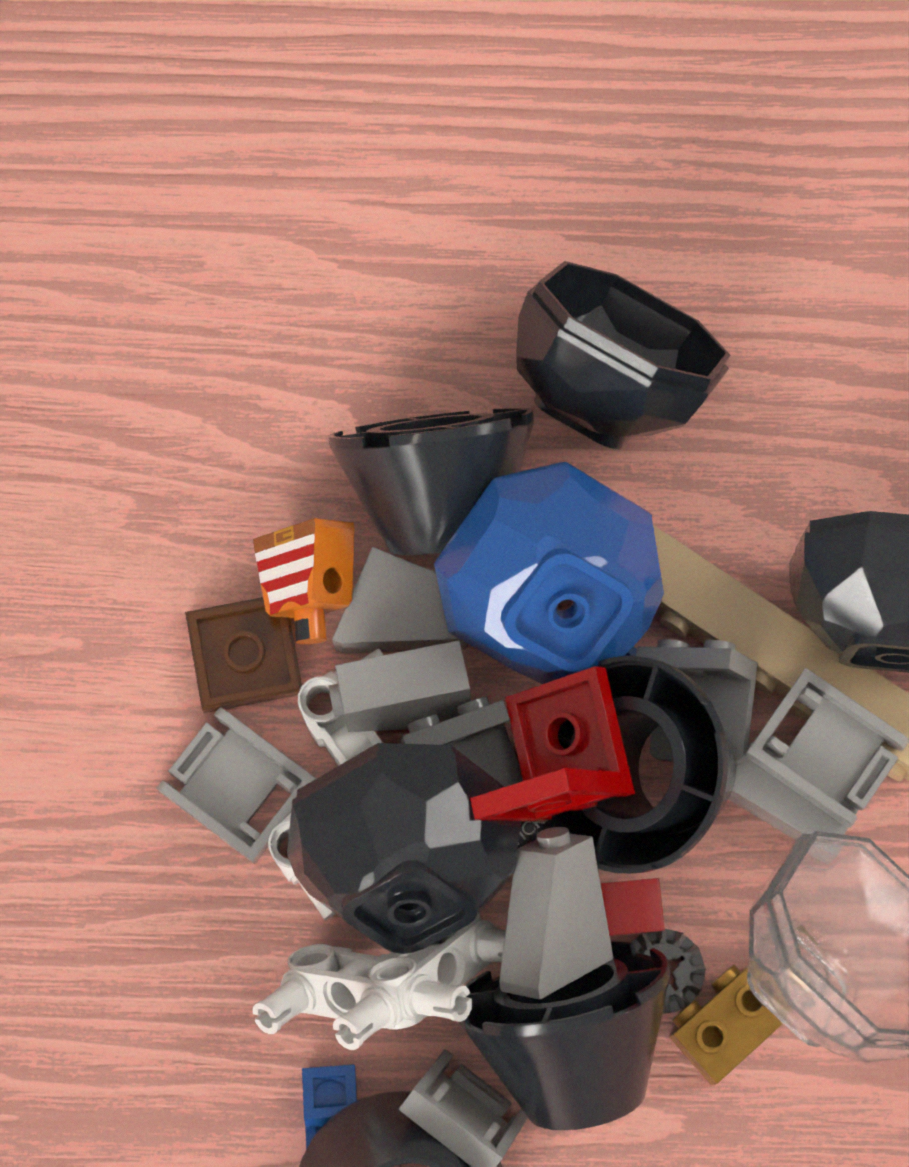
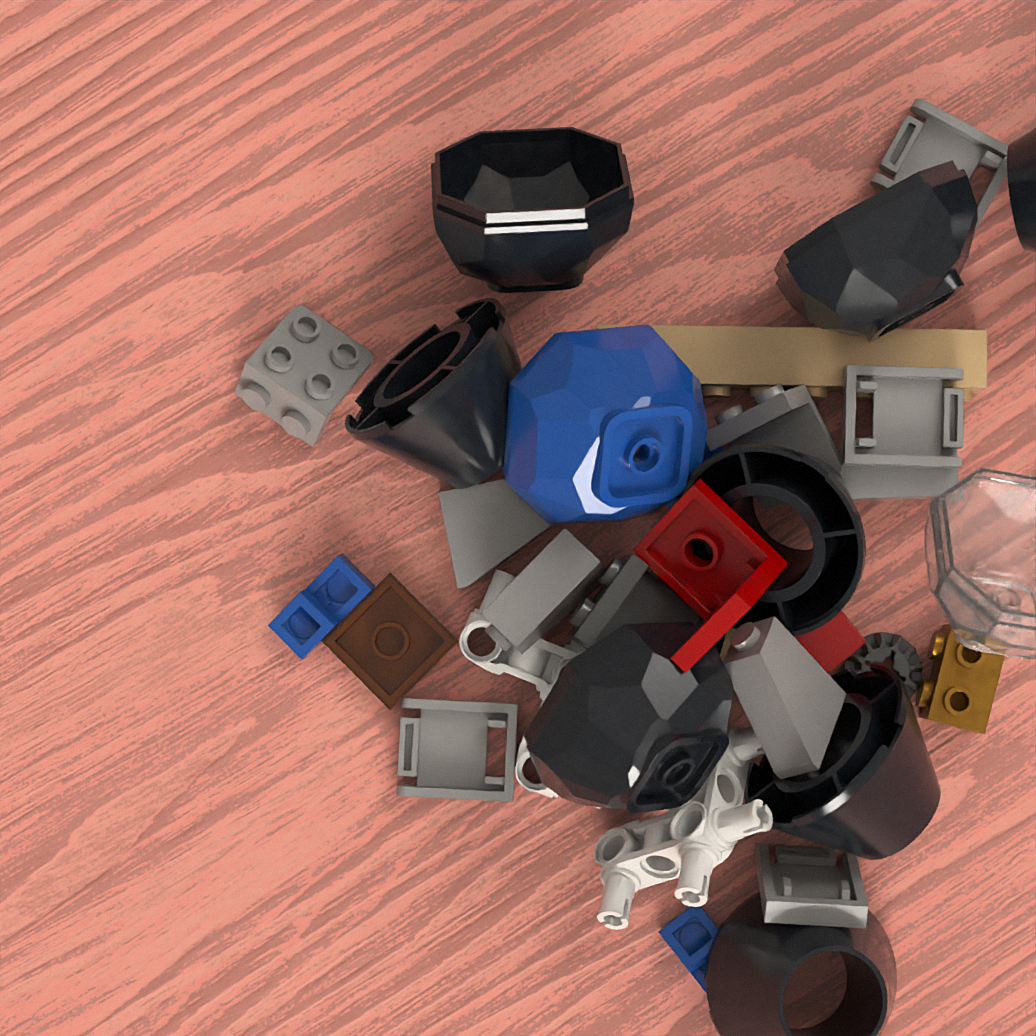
camera: 30 degrees left, 10 degrees up
torso [253,518,355,644] -> none
none -> light grey bracket [235,305,373,447]
none -> blue slope [268,553,376,660]

